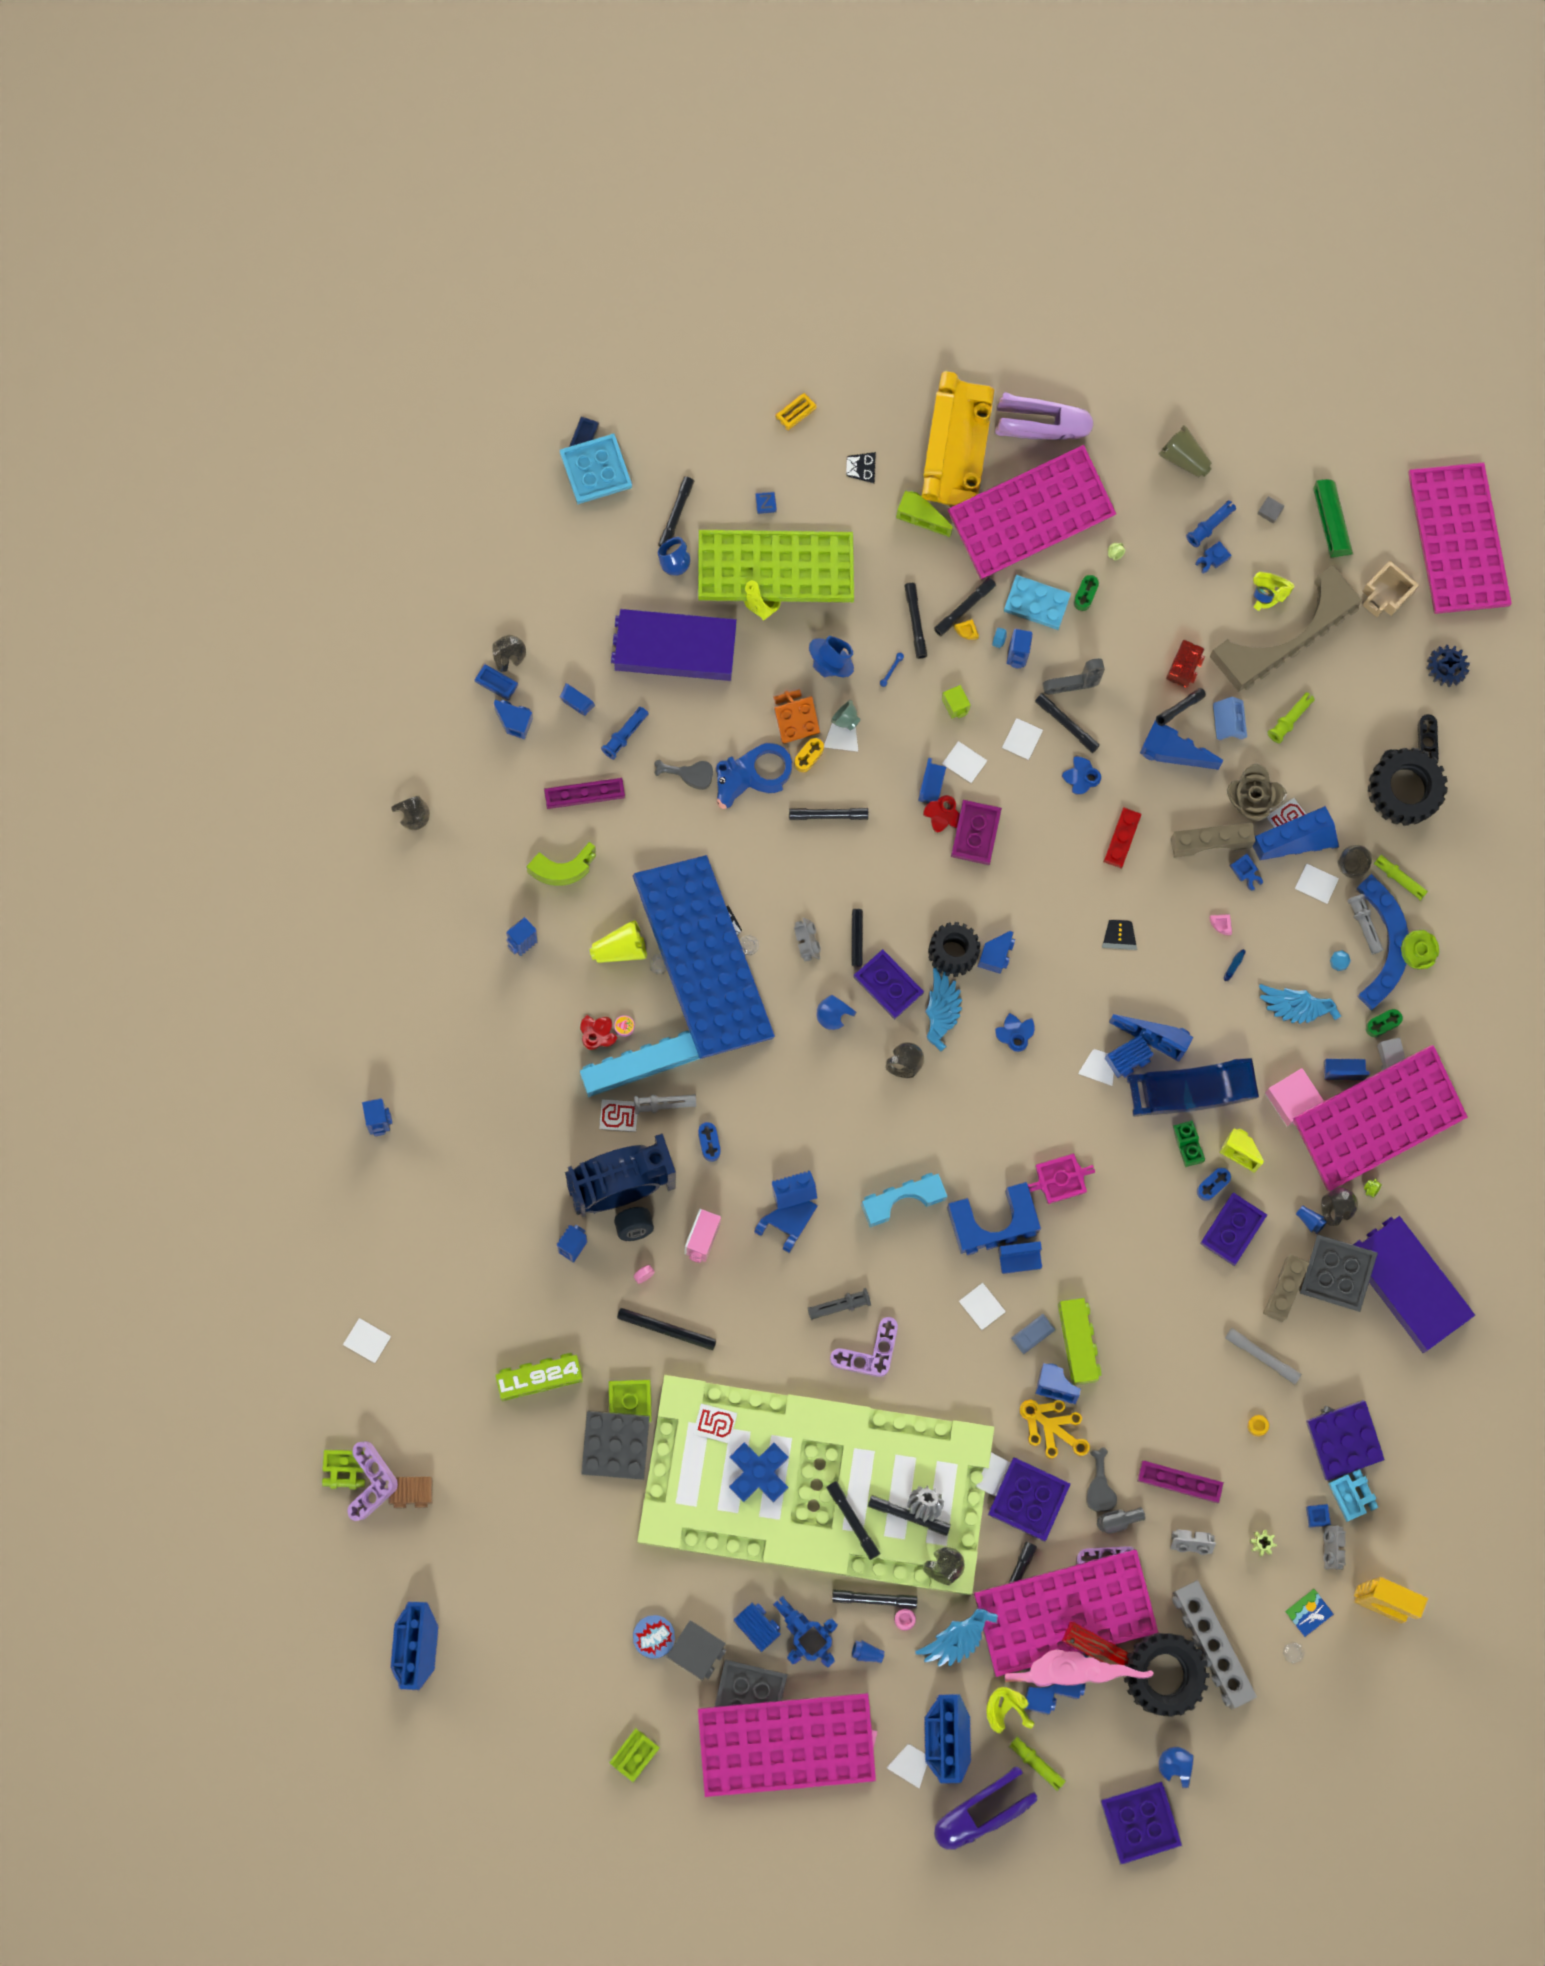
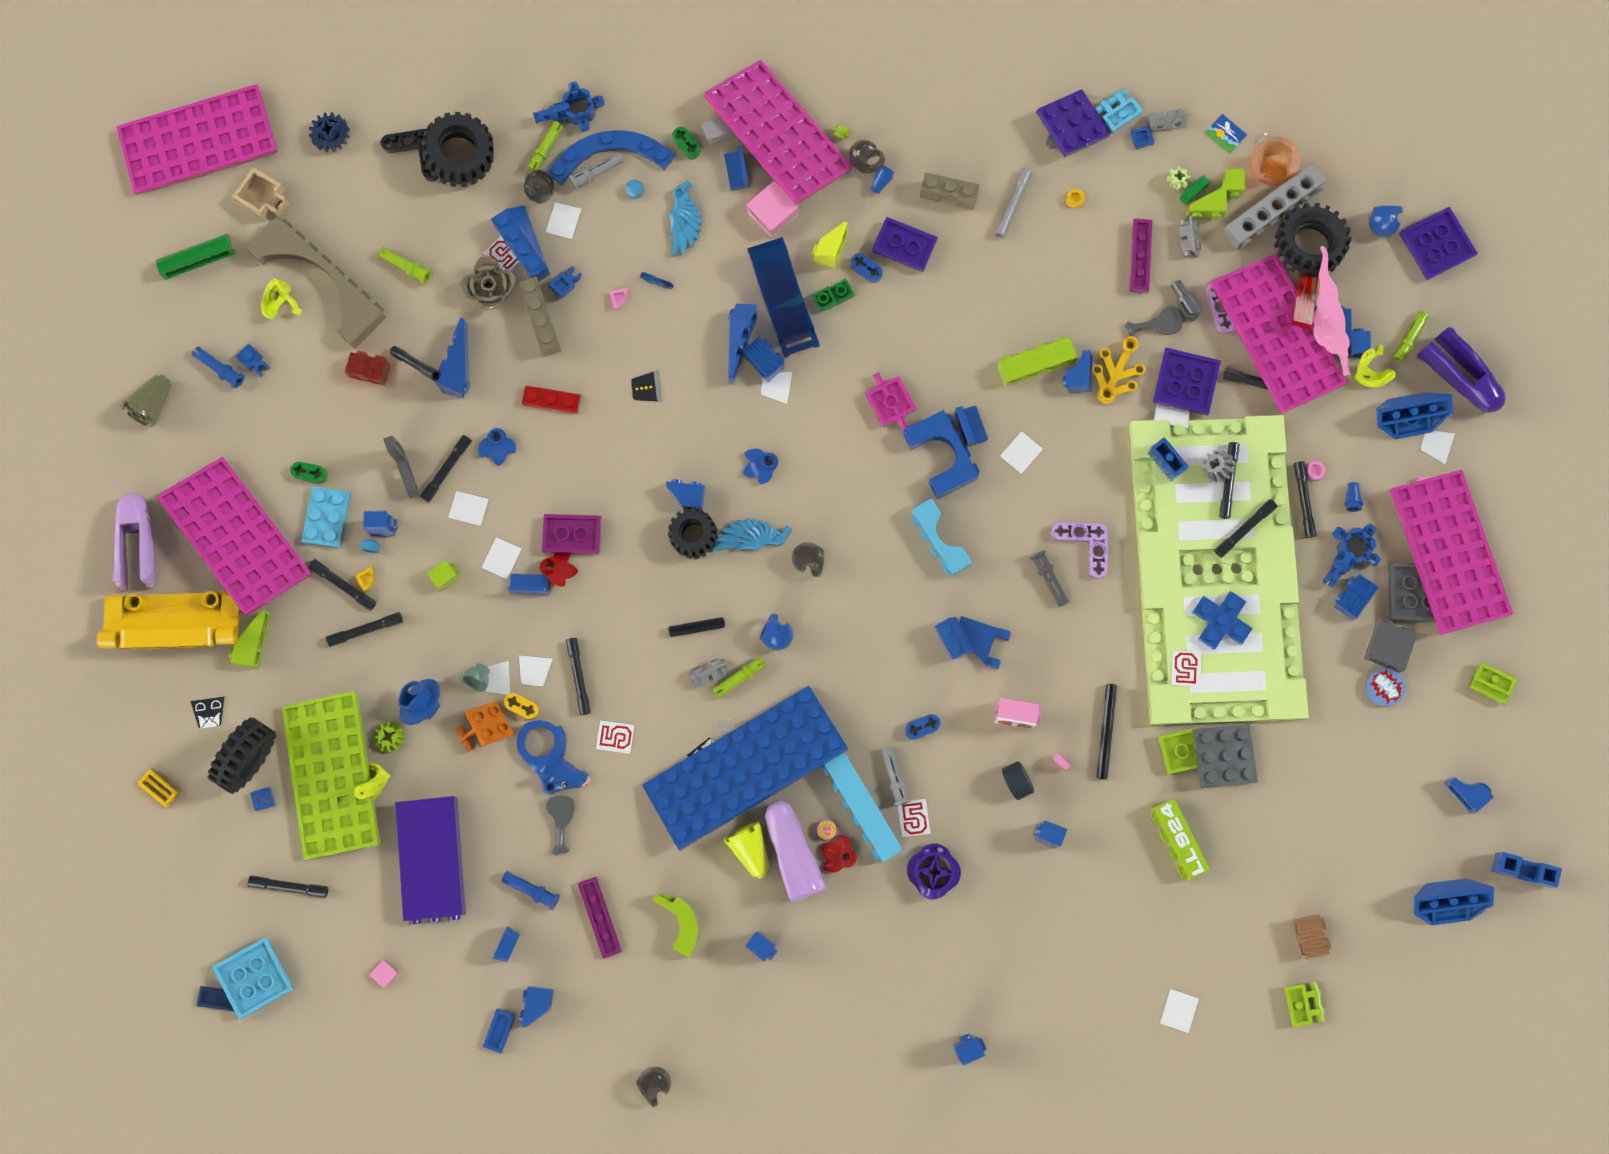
camera: 90 degrees left, 5 degrees up
lavender beam [347,1441,398,1521] -> none
clear smoke helmet [492,635,526,672] -> none
dark blue brick [565,1133,676,1218] -> none
blue helmet [657,537,690,576] -> none
dark purple plate [853,949,924,1020] -> none
blue hinge [880,653,904,687] -> none
dark azure animal [916,1609,998,1666] -> none
clear smoke helmet [923,1547,965,1585] -> none
sand blue tile [1011,1313,1056,1354] -> none
yellowish green plate [1108,543,1125,561] -> none
medium blue panel [1213,697,1247,740] -> none
blue tile [1254,587,1274,603] -> none
flat silver tile [1257,496,1284,524] -> none
dark grey plate [1300,1234,1378,1312] -> none
dark purple brick [1353,1216,1476,1353] -> none
yellow arch [1354,1577,1428,1624] -> none
lime tile [1401,930,1439,970] -> none
none -> black tyre [208,717,276,794]
none -> bright pink tile [370,960,398,988]
none -> lime gear [373,721,405,753]
none -> white sticker [519,655,553,686]
none -> blue piece [533,81,605,132]
none -> white sticker [596,721,634,754]
none -> lime pin [712,656,767,699]
none -> lavender piece [765,801,826,902]
none -> dark purple piece [907,843,961,900]
none -> blue brick [1148,437,1189,482]
none -> green beam [1179,175,1211,206]
none -> lime arch [1186,168,1245,220]
none -> clear orange helmet [1250,137,1301,185]
none -> blue arch [1444,777,1494,813]
none -> blue arch [1491,852,1562,888]

